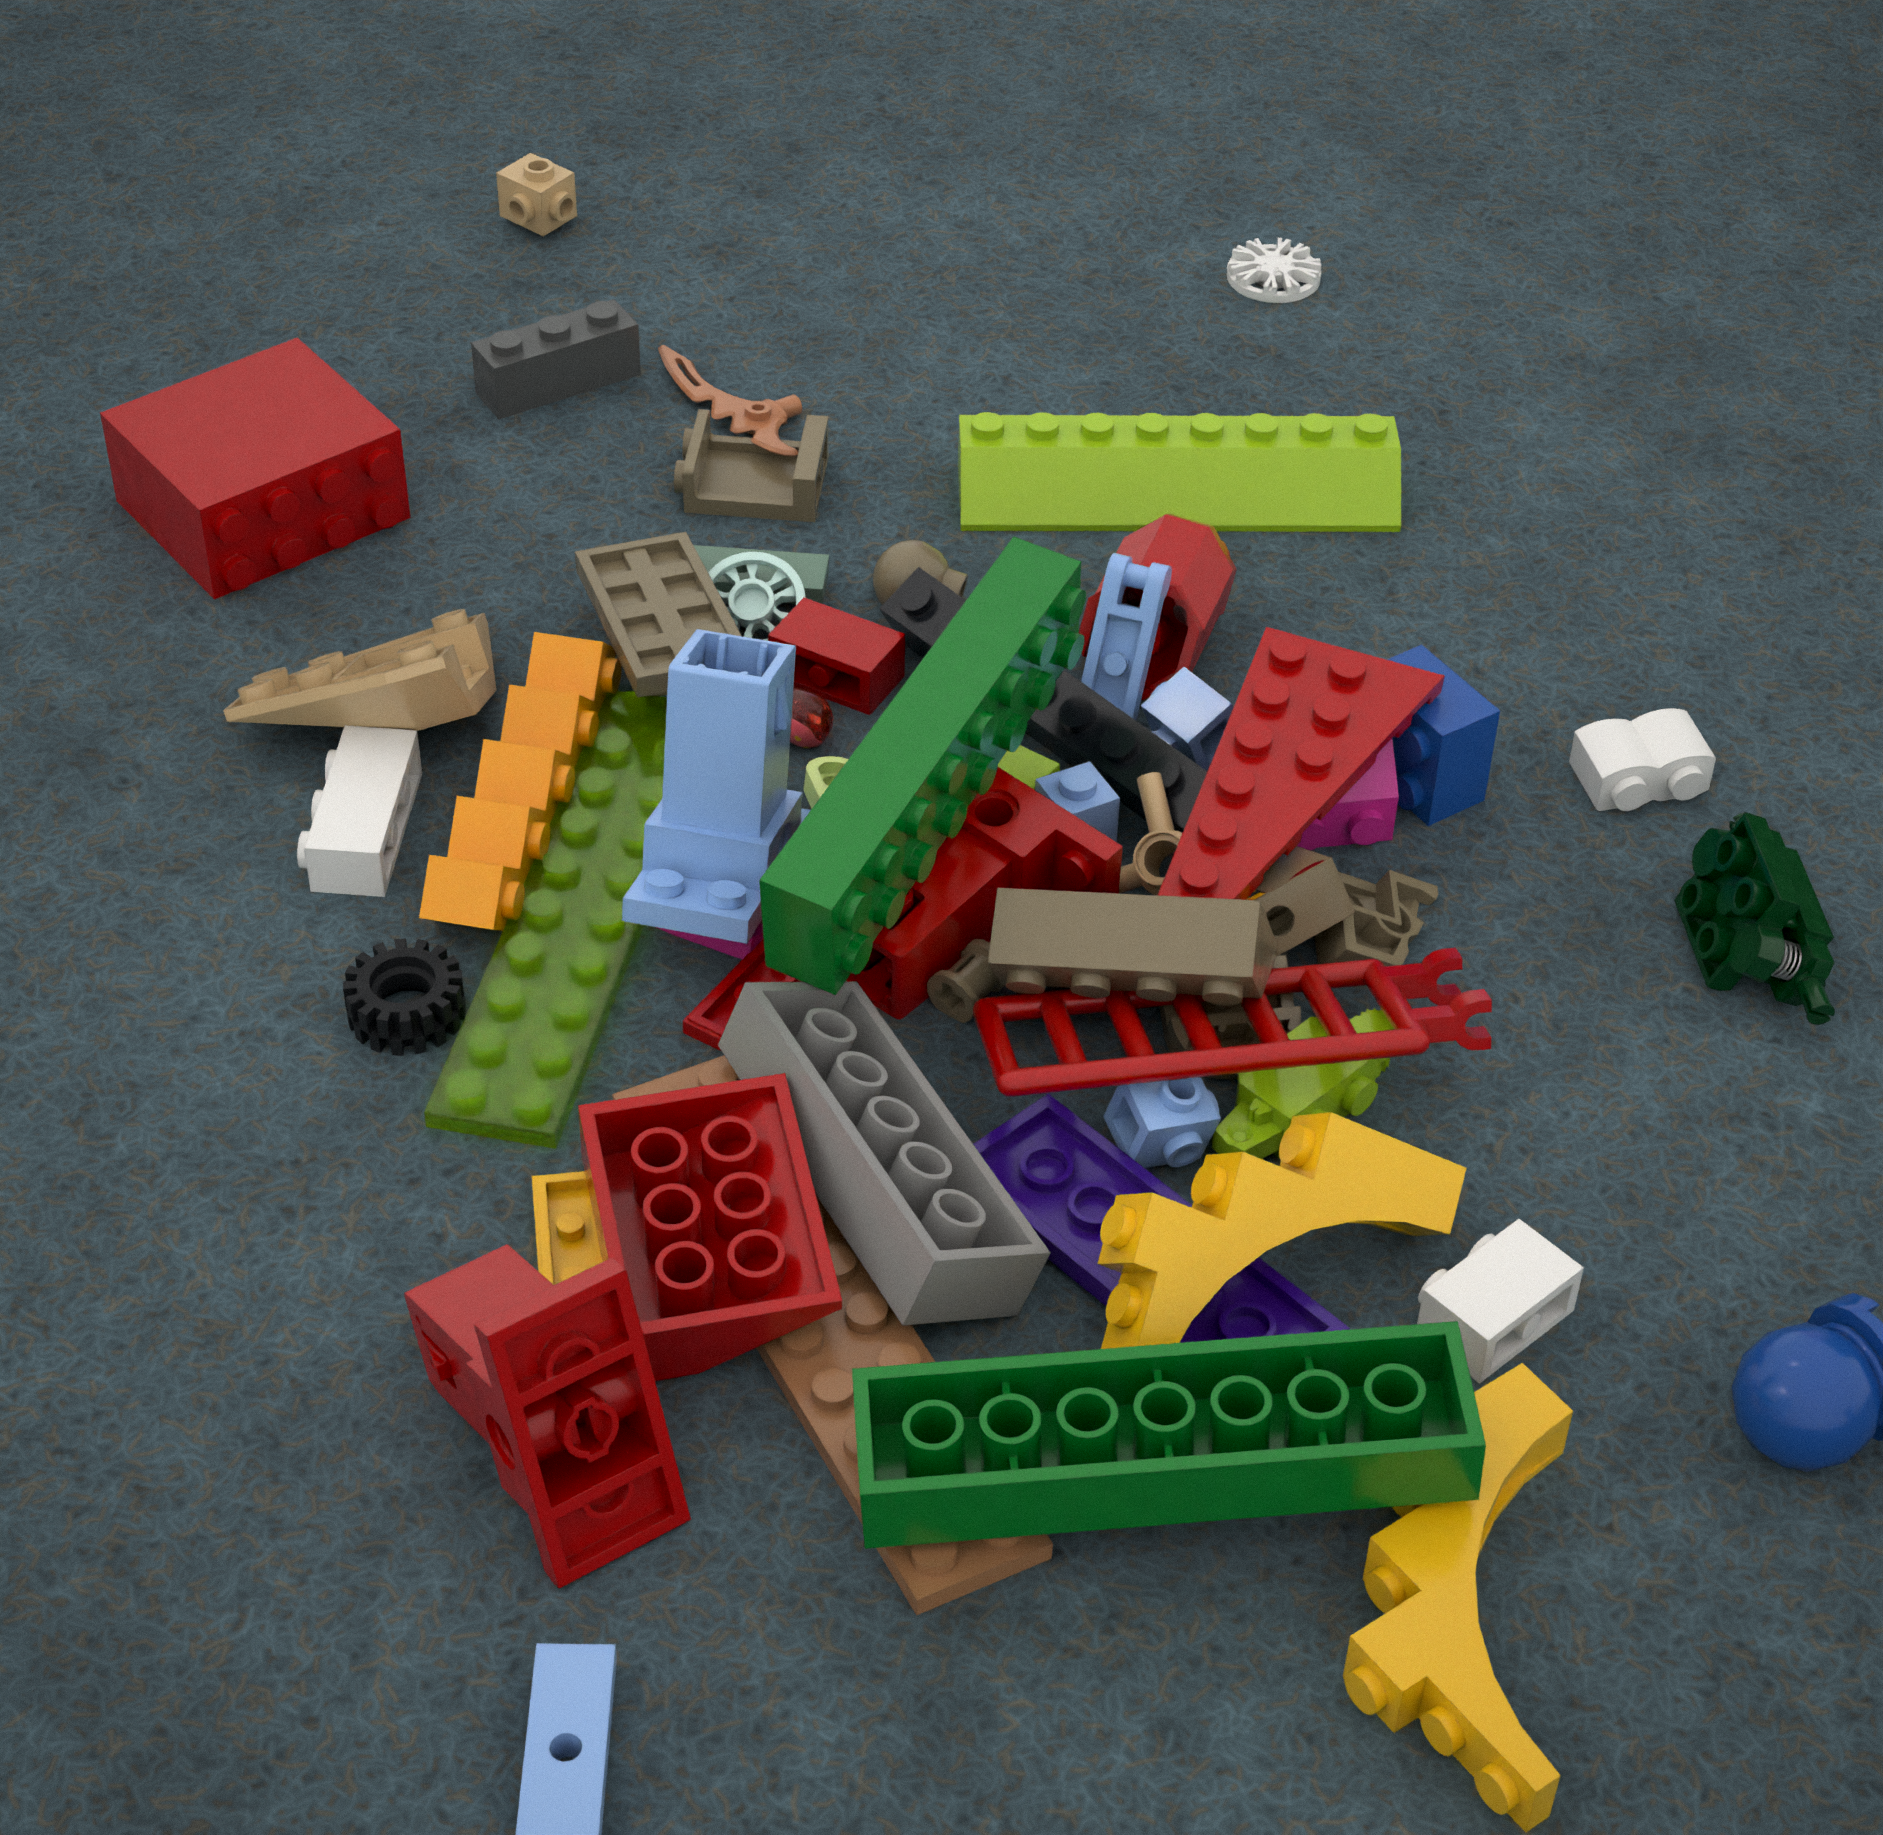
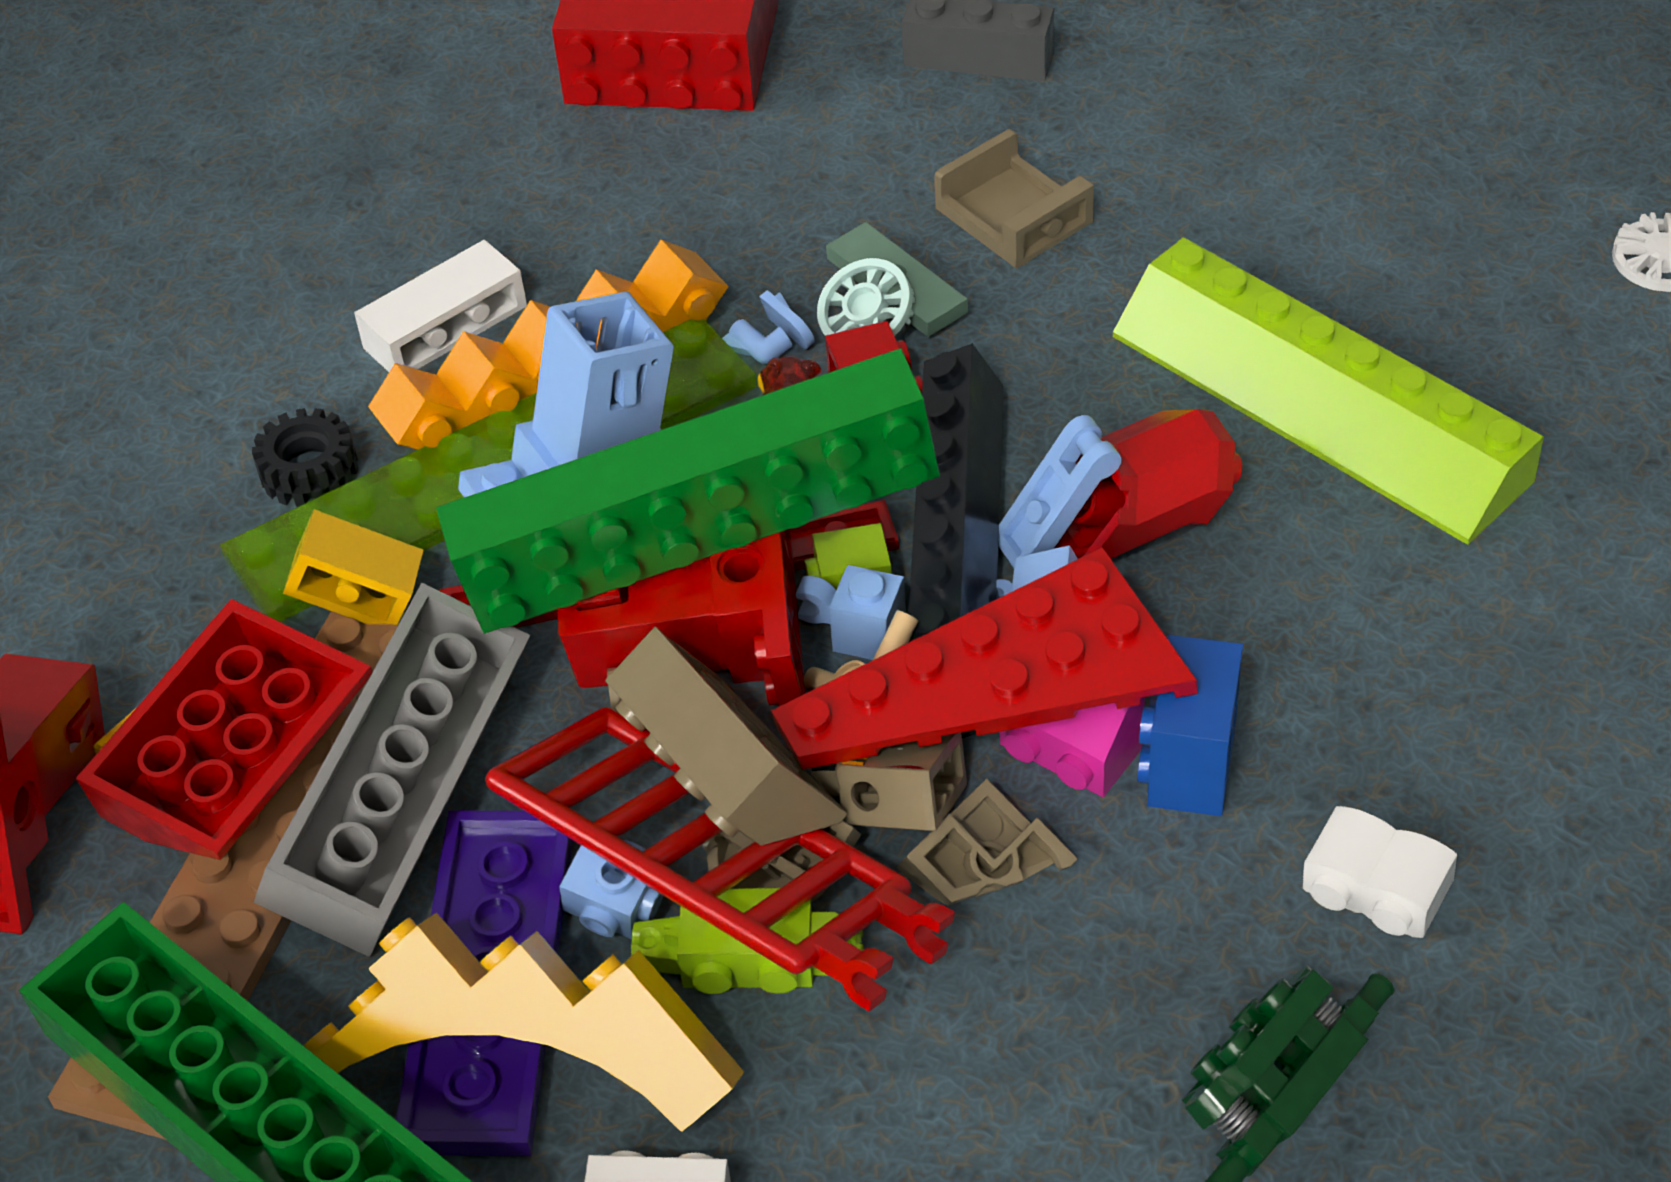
camera: 50 degrees right, 5 degrees up
tan wedge [223,609,497,731] -> none
dark tan plate [575,532,742,698] -> none
nougat piece [658,345,802,457] -> none
dark tan piece [873,540,968,605] -> none
none -> yellow brick [283,509,424,625]

